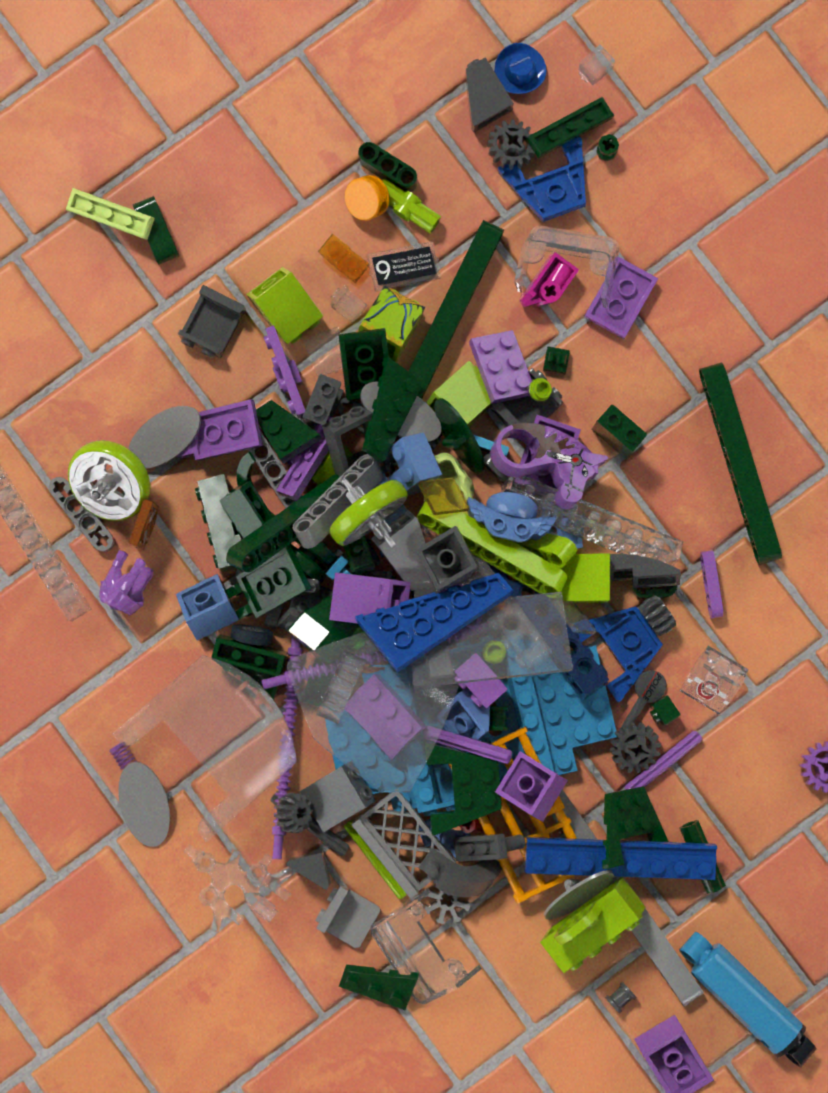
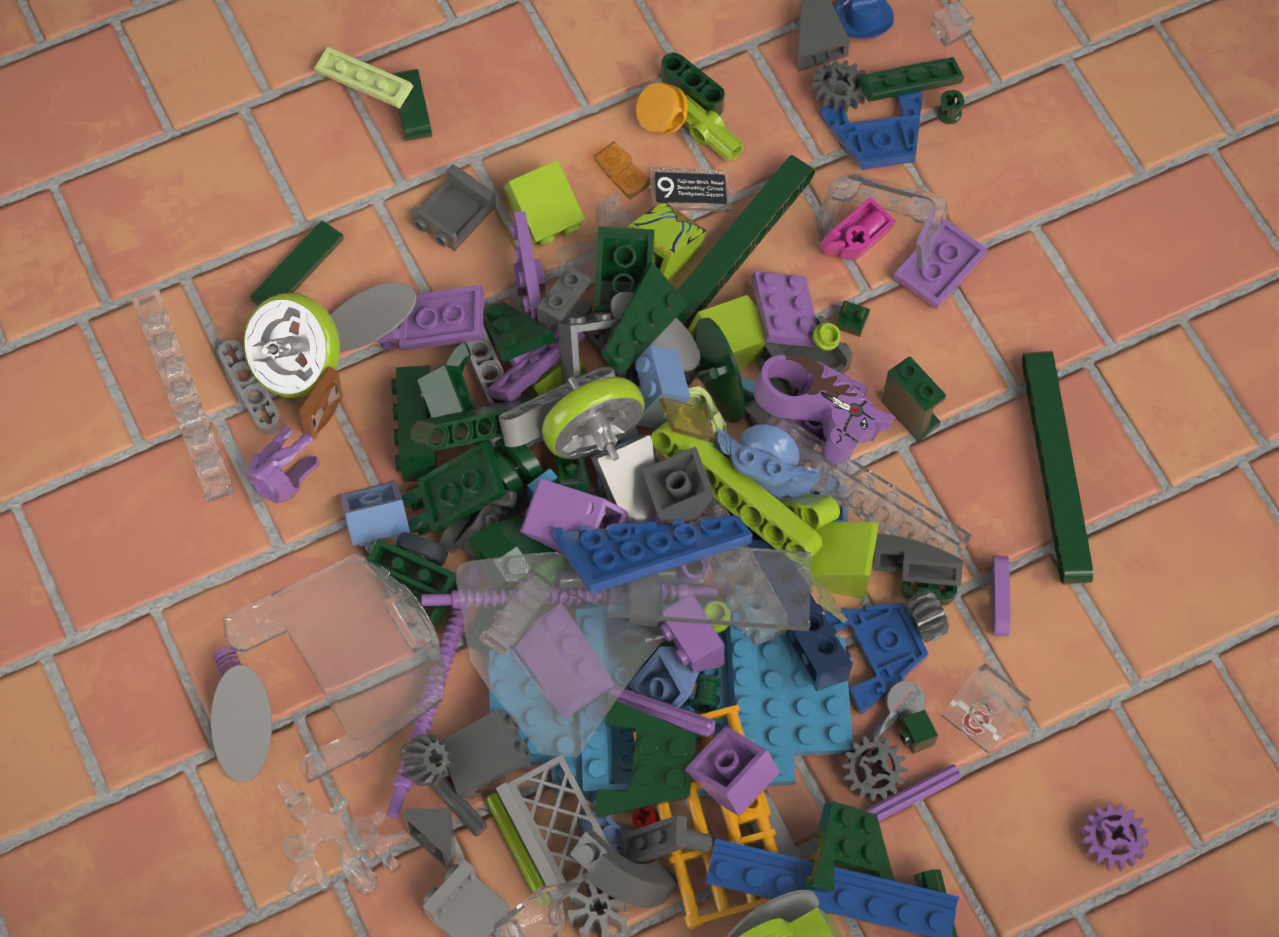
camera: 10 degrees right, 20 degrees down
none -> dark green tile [250,220,344,306]

